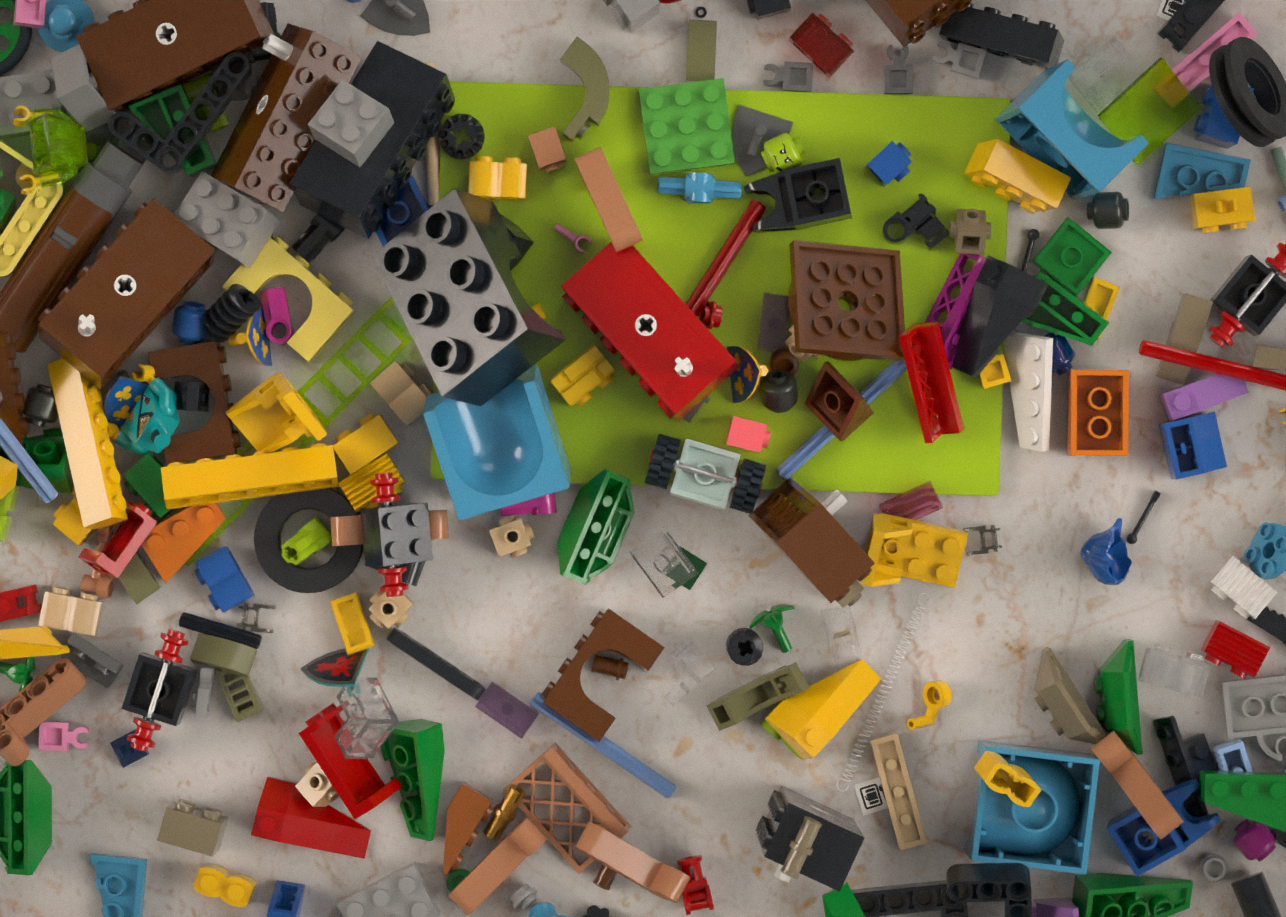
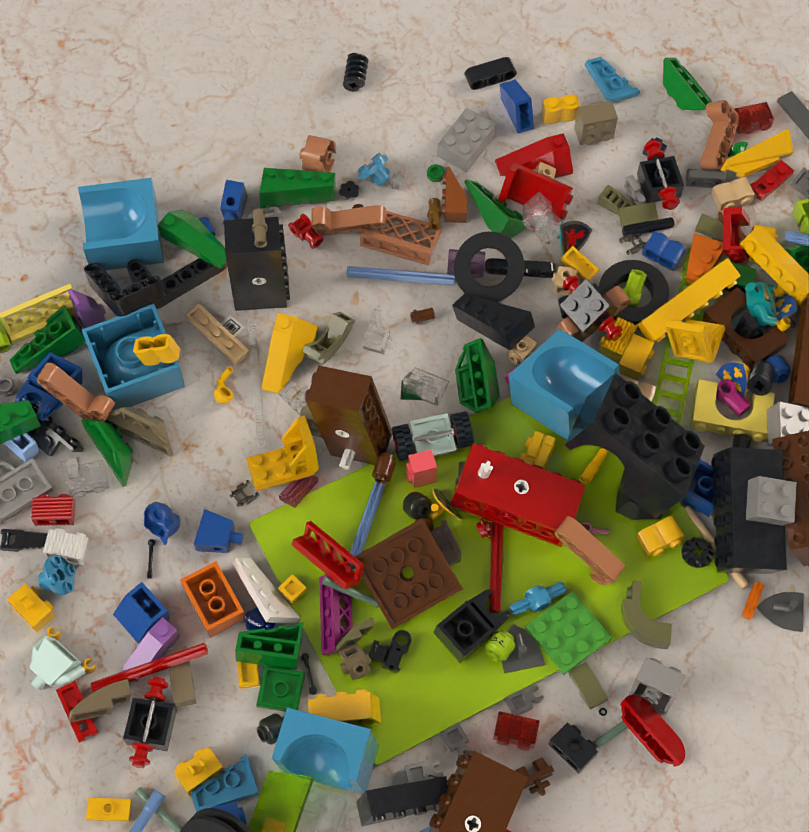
camera: 145 degrees right, 25 degrees down
bright pink plate [38,721,90,752] -> none
nougat beam [447,817,547,916] -> none
nougat brick [528,126,566,173] -> none
reddish brown arch [541,608,665,742] -> none
black piece [726,628,763,666] -> none
copper slope [805,361,874,441] -> none
blue brick [866,141,912,187] -> none
black wedge [952,256,1048,378] -> none
none -> blue torso [194,509,244,553]
none -> sand green bar [322,576,378,607]
none -> olive slope [336,618,375,651]
none -> reddish brown brick [372,453,396,484]
none -> black wedge [452,293,535,351]
none -> black tyre [454,231,525,302]
none -> orange axle [742,581,765,620]

